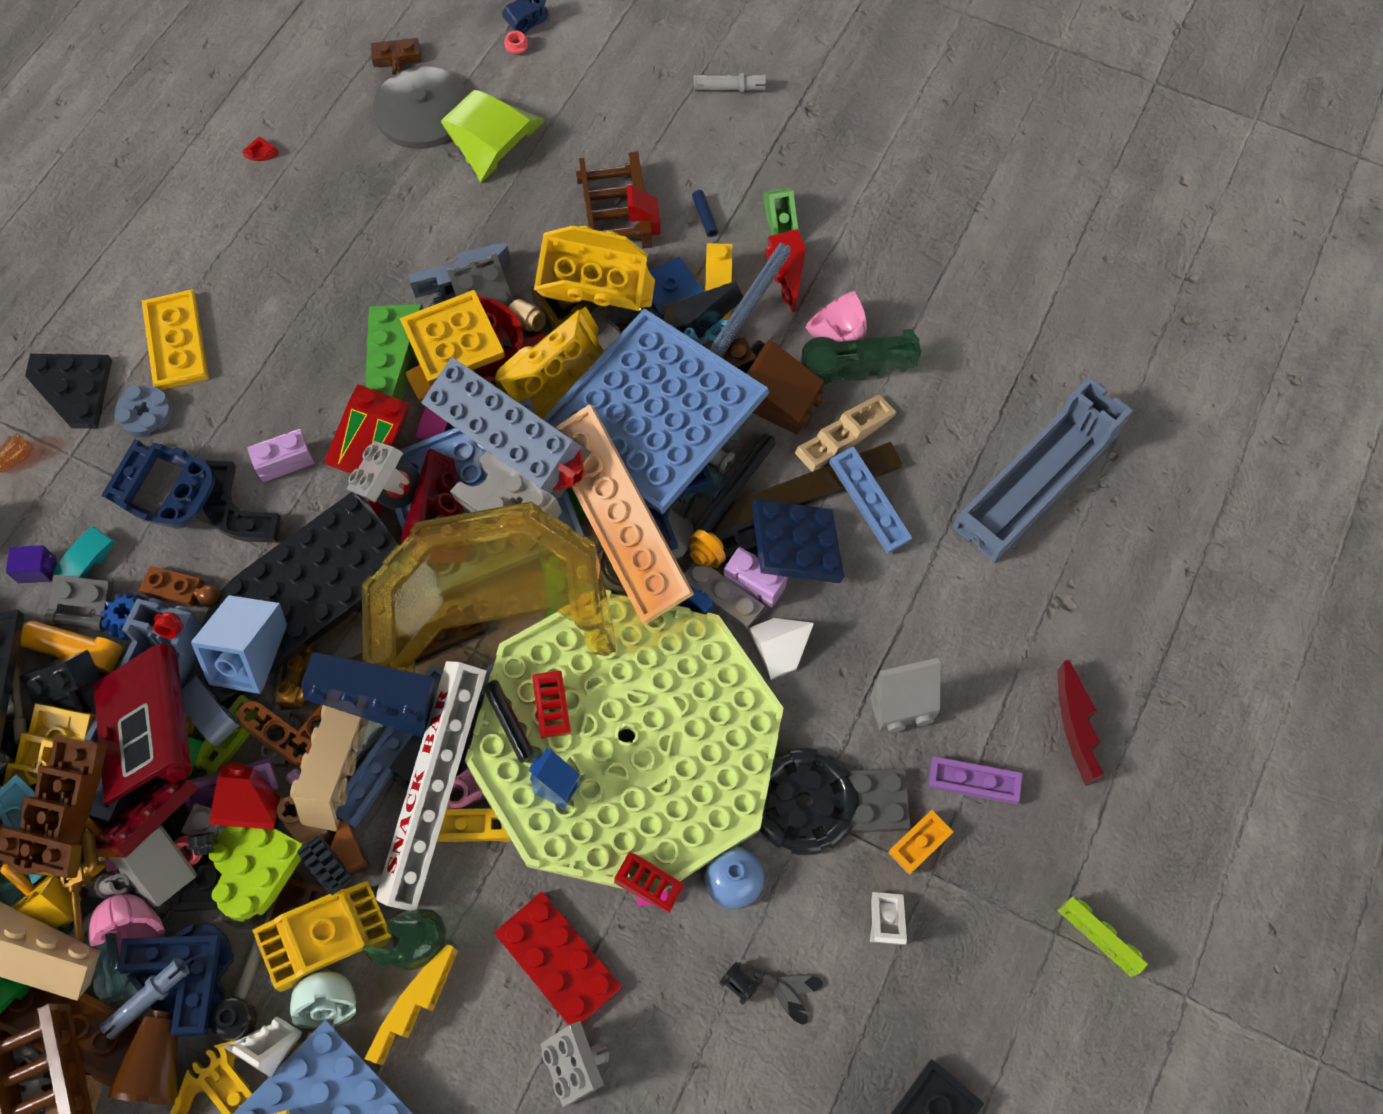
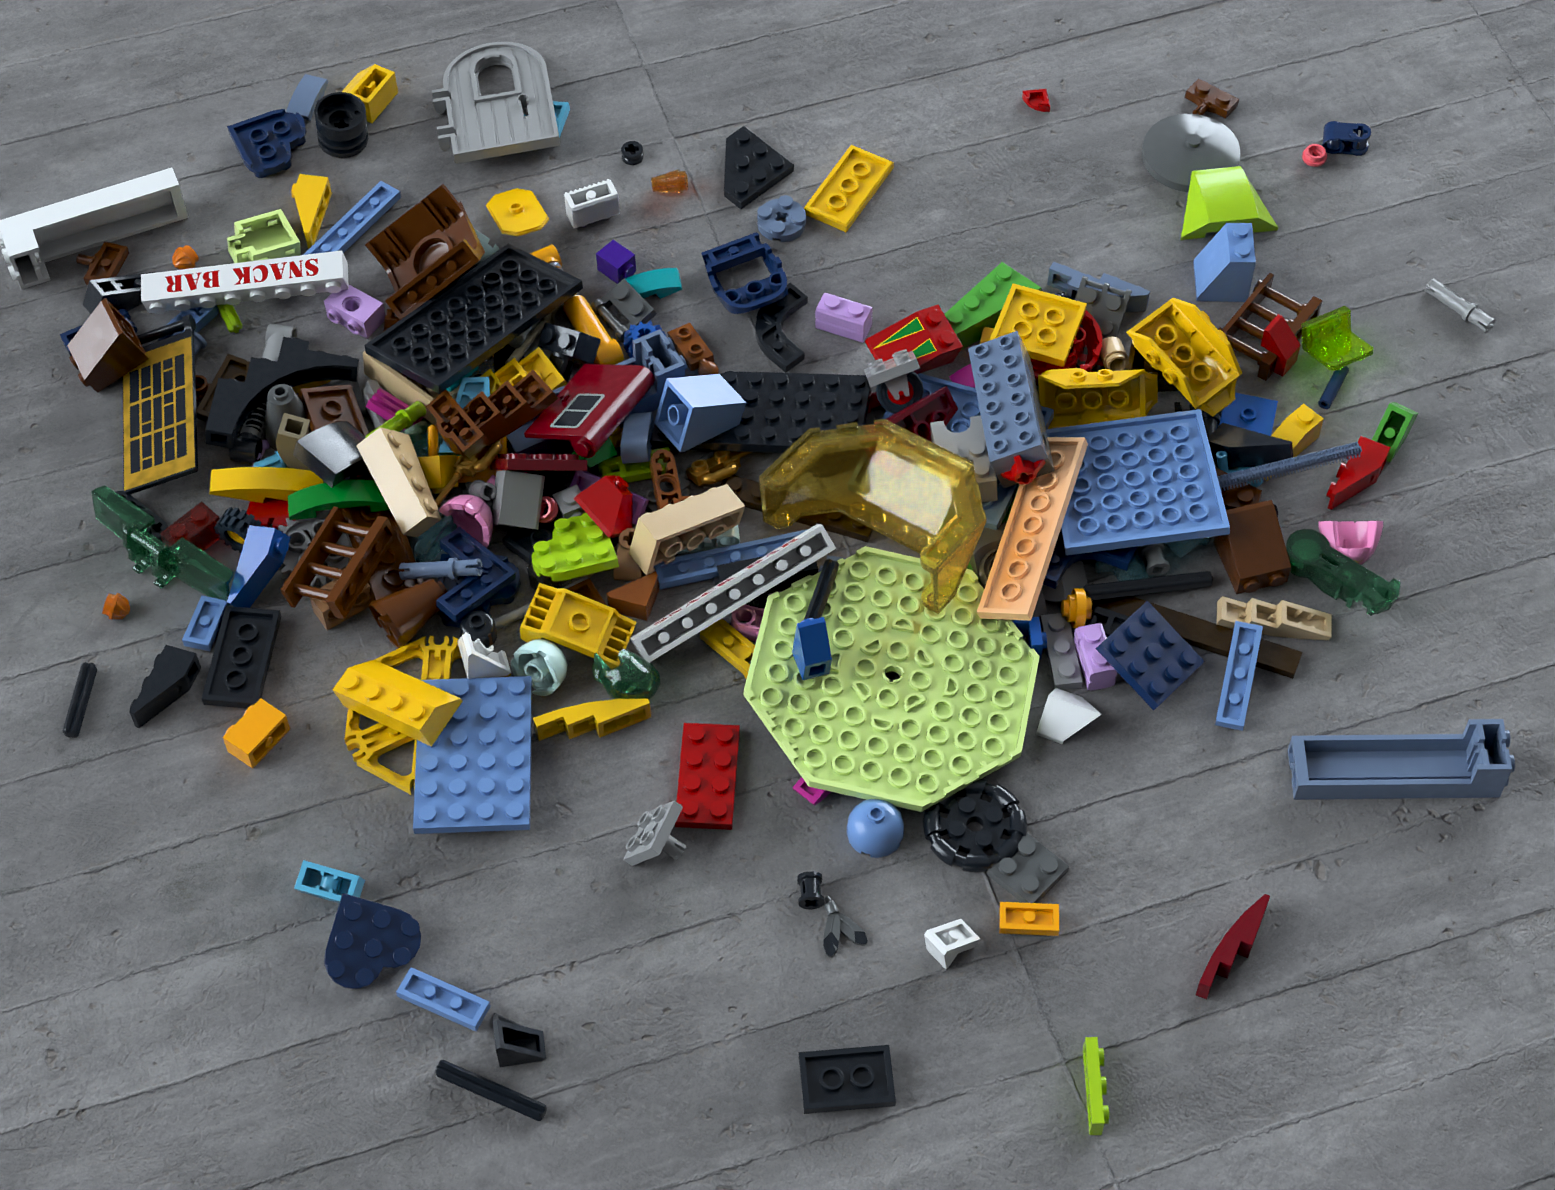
camera: 45 degrees right, 10 degrees down
red plate [153,612,183,639] -> none
black plate [187,832,219,855] -> none
black bush [298,835,353,896] -> none
dark blue wedge [302,652,434,738] -> none
red slope [532,671,571,739] -> none
red slope [614,851,685,914] -> none
light grey slope [870,657,940,733] -> none
medium lavender plate [927,756,1022,805] -> none
none -> medium blue slope [1193,223,1256,302]
none -> clear neon green bracket [1301,306,1373,371]

